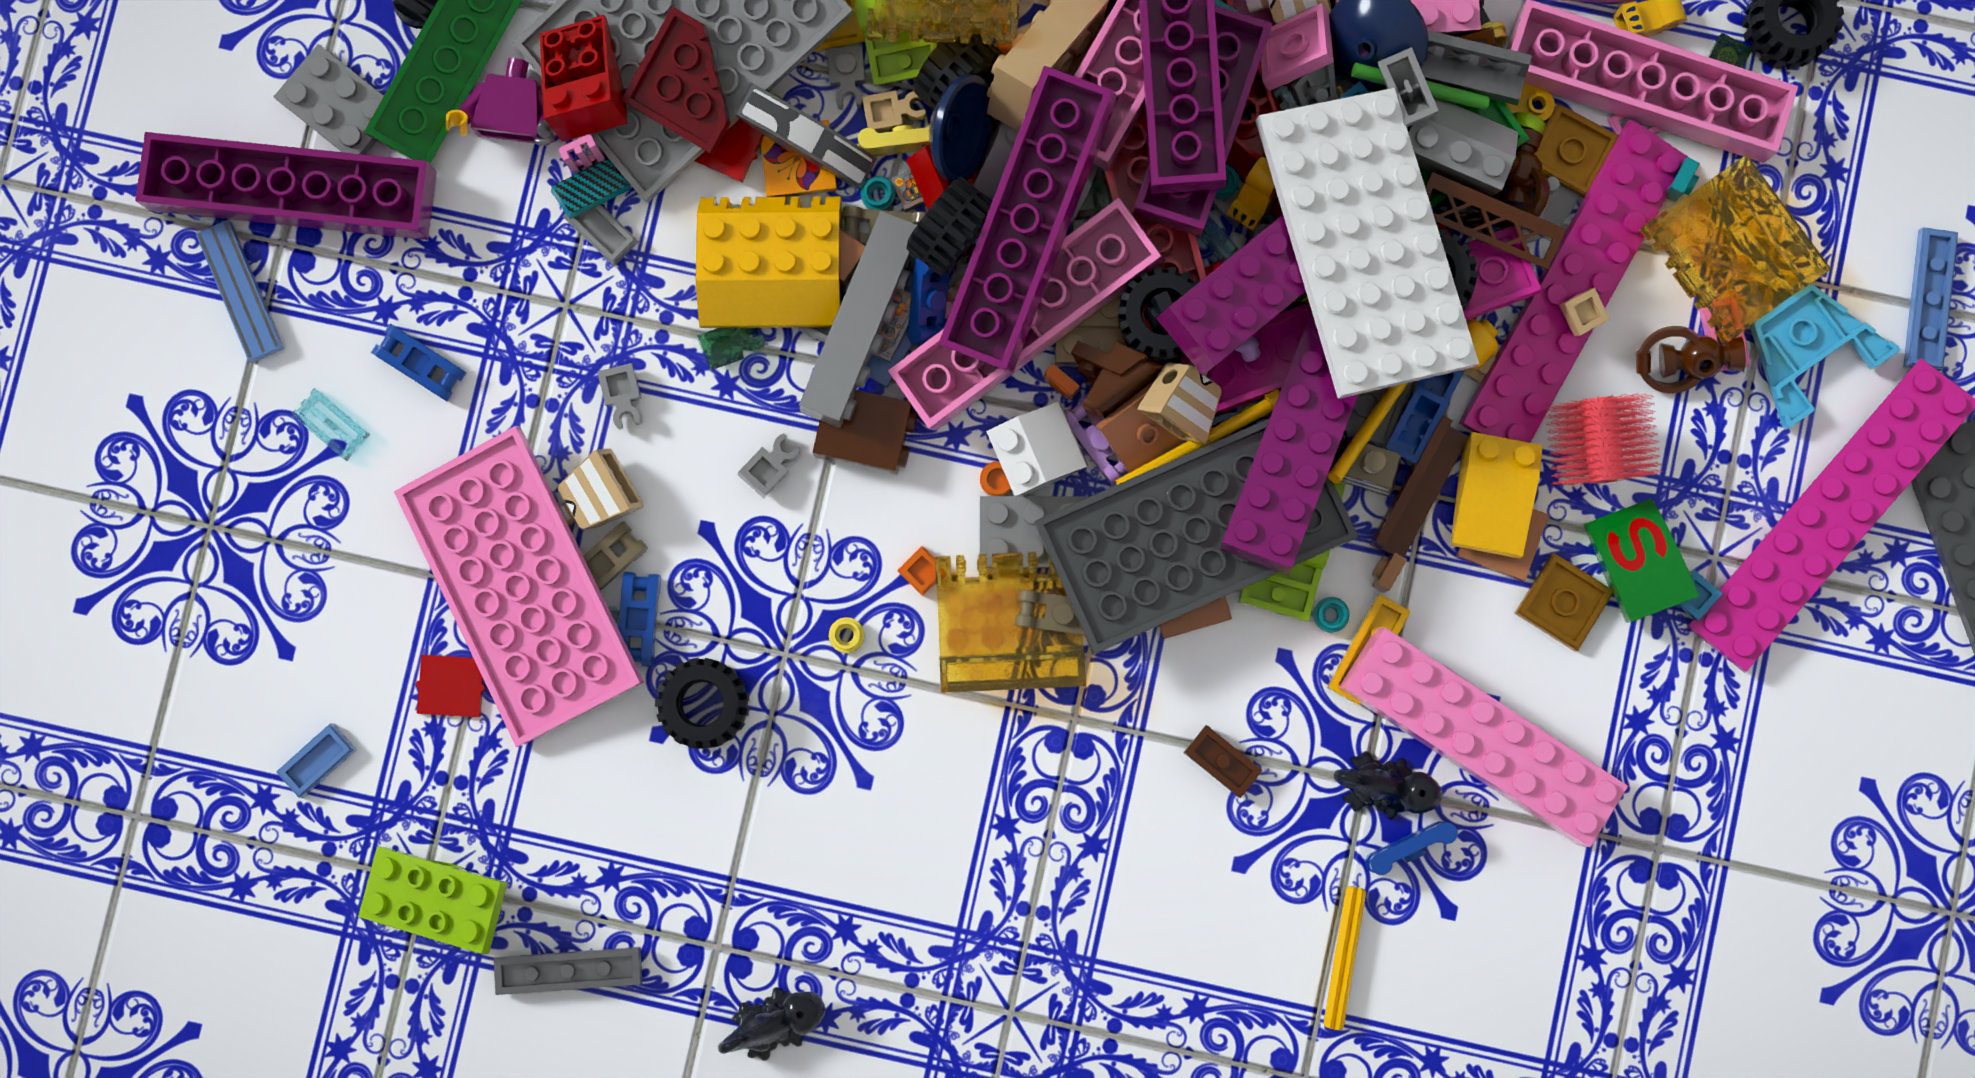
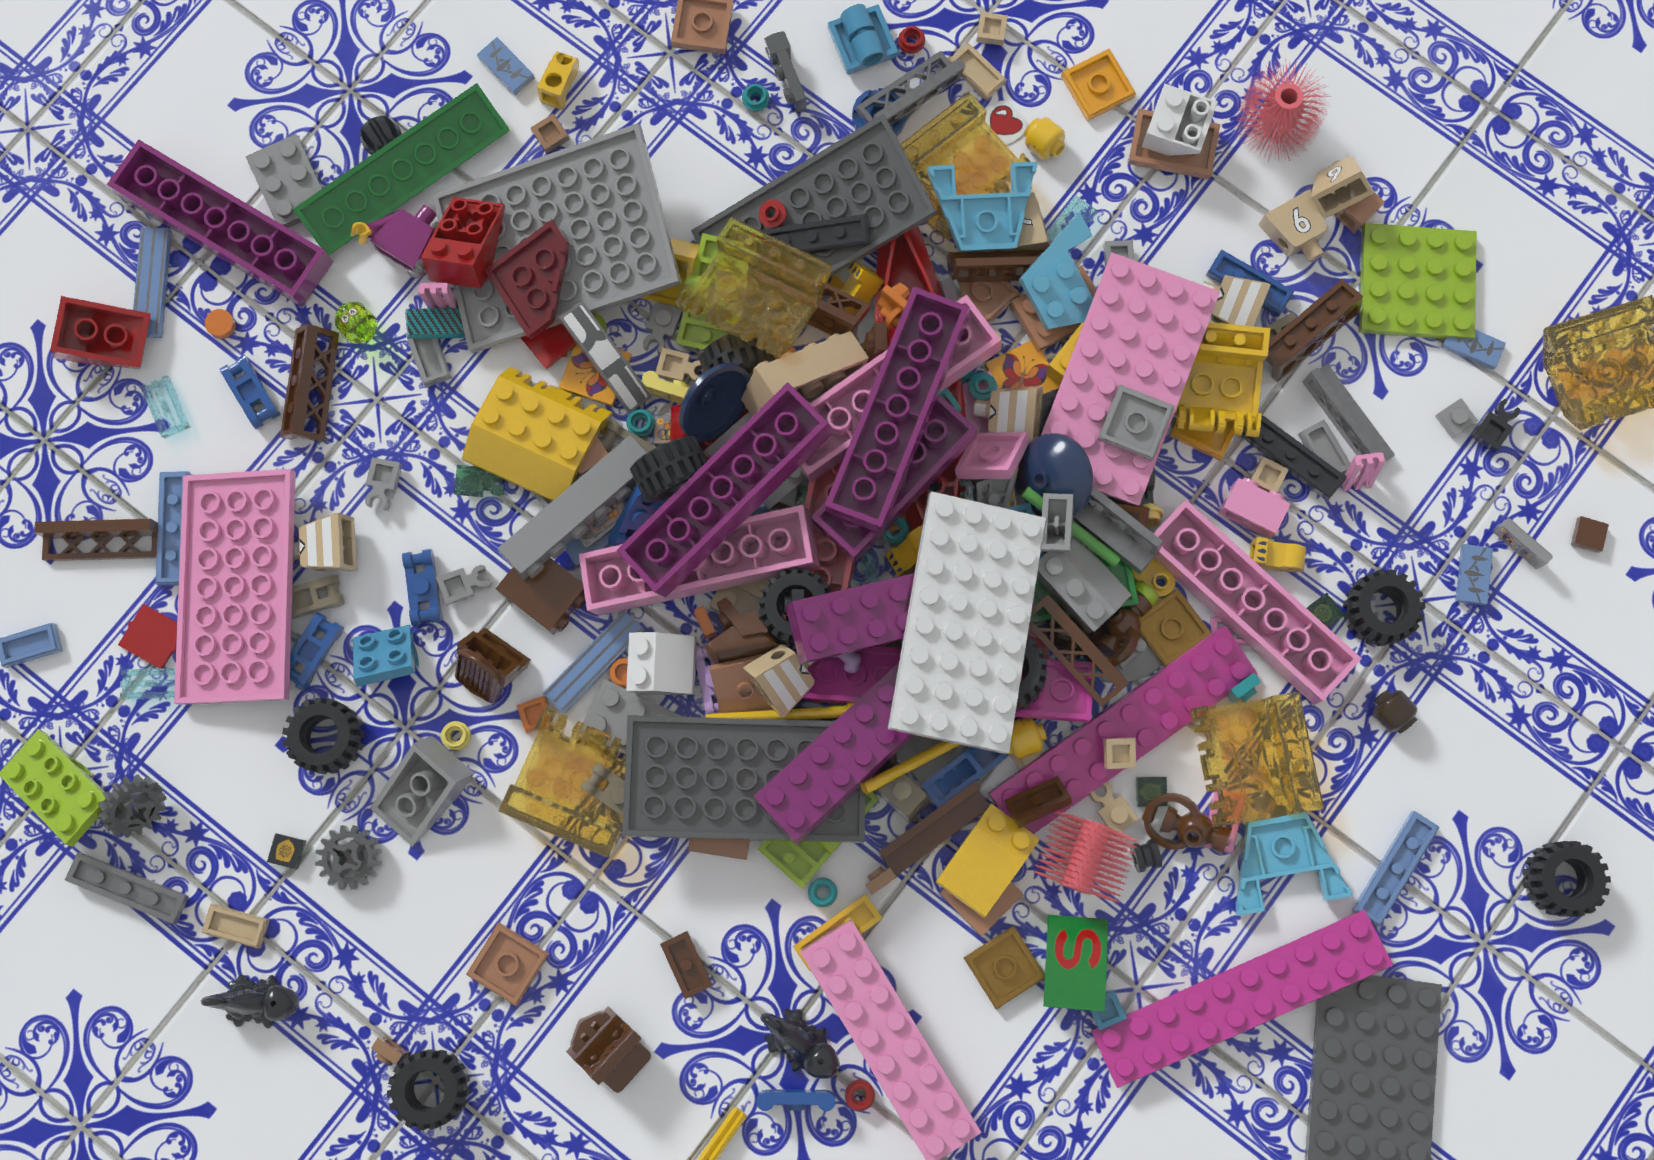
camera: 25 degrees right, 5 degrees down
none -> reddish brown fence [34,519,158,561]
none -> red slope [50,296,151,369]
none -> dark grey gear [98,774,167,838]
none -> clear light blue tile [120,668,175,700]
none -> medium blue tile [156,471,191,586]
none -> tan tile [201,904,270,949]
none -> orange tile [205,309,236,339]
none -> black tile [267,833,306,869]
none -> reddish brown fence [280,324,339,442]
none -> dark grey gear [315,825,382,890]
none -> clear neon green head [335,302,378,344]
none -> dark azure plate [353,625,419,687]
none -> light grey slope [370,736,474,847]
none -> medium nougat plate [371,1036,409,1066]
none -> black tyre [387,1049,471,1131]
none -> blue plate [402,549,442,626]
none -> reddish brown piece [455,627,531,703]
none -> nougat plate [466,922,550,1006]
none -> medium blue tile [542,610,645,714]
none -> reddish brown piece [566,1006,651,1093]
none -> red plate [845,1080,875,1111]
none -> reddish brown plate [1004,776,1072,828]
none -> tan plate [1089,781,1139,833]
none -> black wheel [1130,839,1162,873]
none -> clear green tile [1136,777,1168,807]
none -> dark brown head [1373,689,1418,734]

